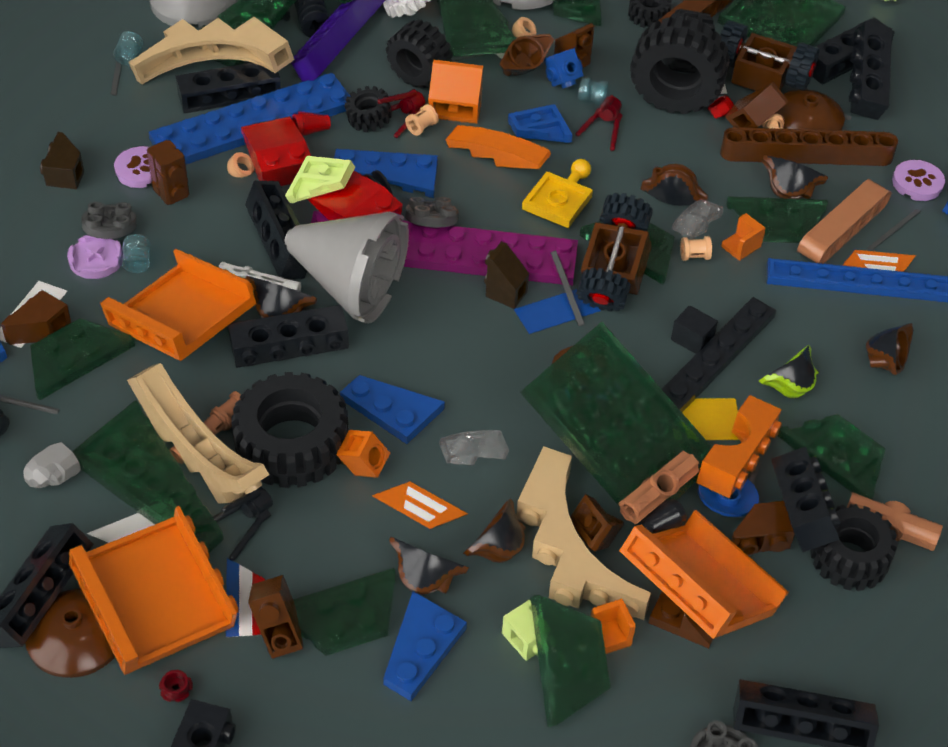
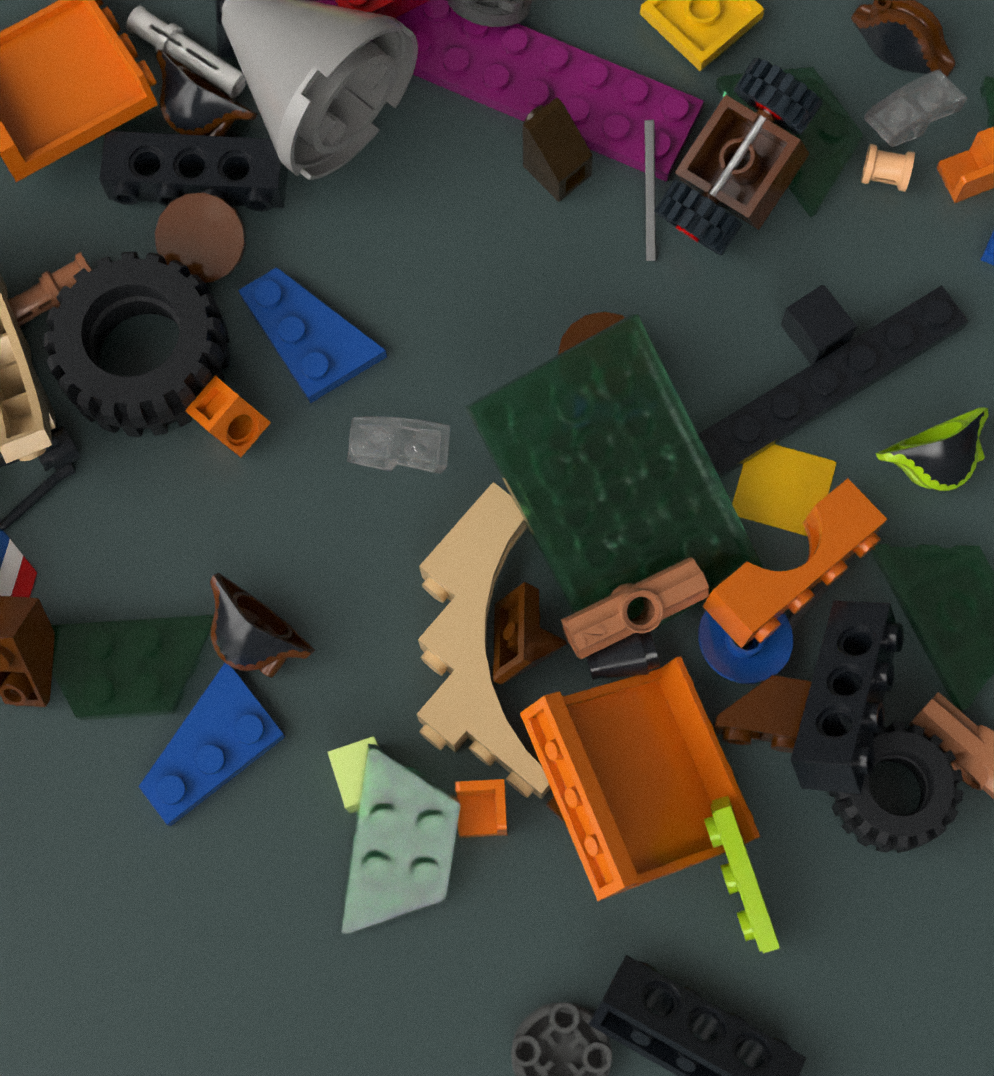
camera: 25 degrees right, 25 degrees up
orange sticker [372,481,468,529] -> none
hat [463,498,526,563] -> none
blue sticker [514,289,601,334] -> none
none -> reddish brown tile [155,193,246,283]
none -> lime tile [704,796,780,954]

